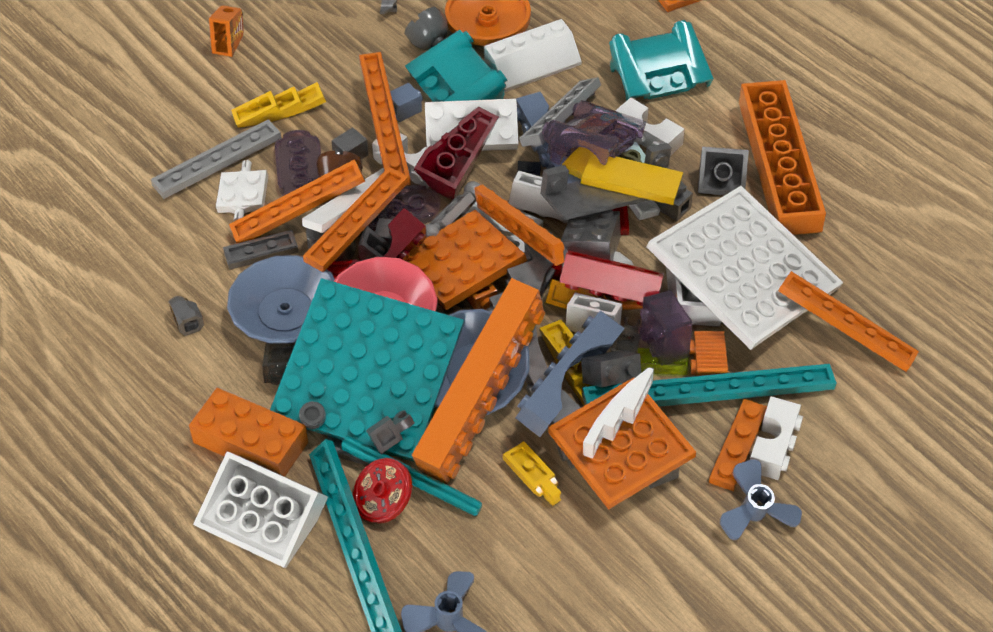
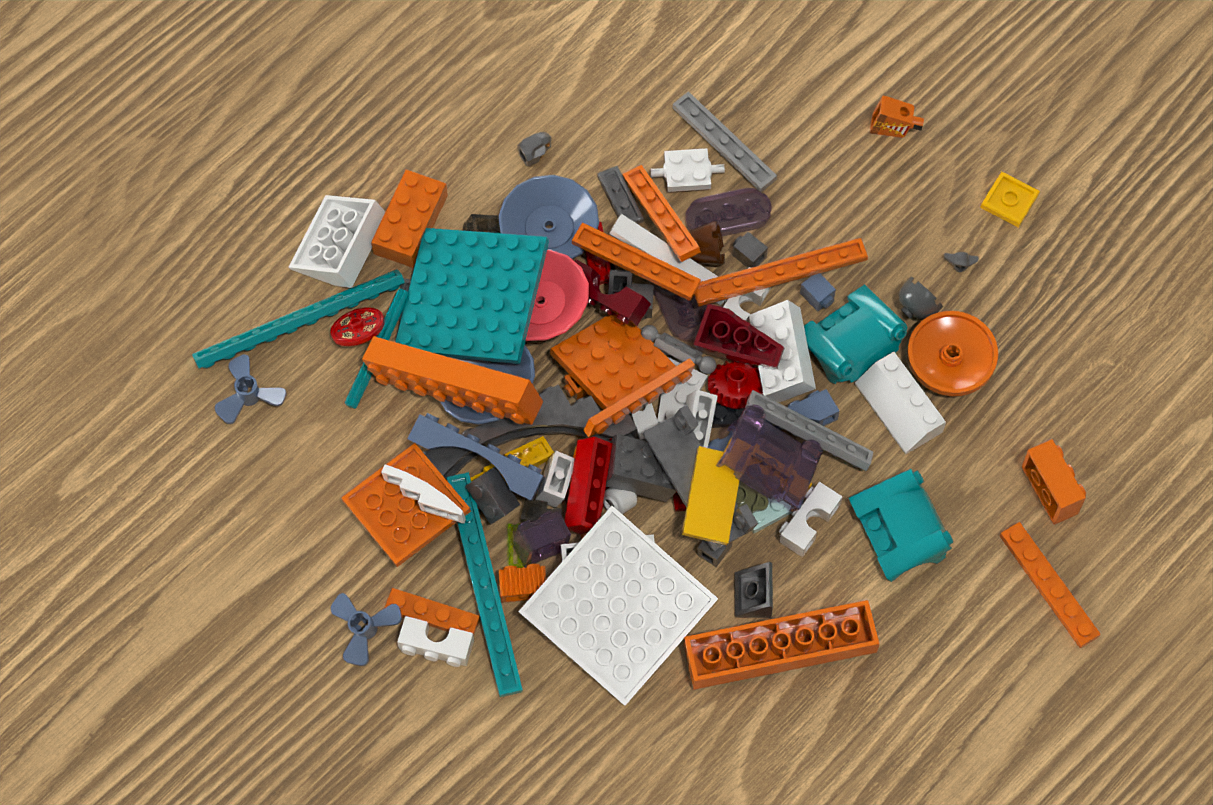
camera: 85 degrees right, 15 degrees up
yellow slope [231,82,326,128] -> none
dark grey tile [299,401,326,429] -> none
flat silver plate [366,410,415,454] -> none
yellow hinge [503,441,561,506] -> none
orange plate [778,271,919,372] -> none
none -> red gear [707,361,764,409]

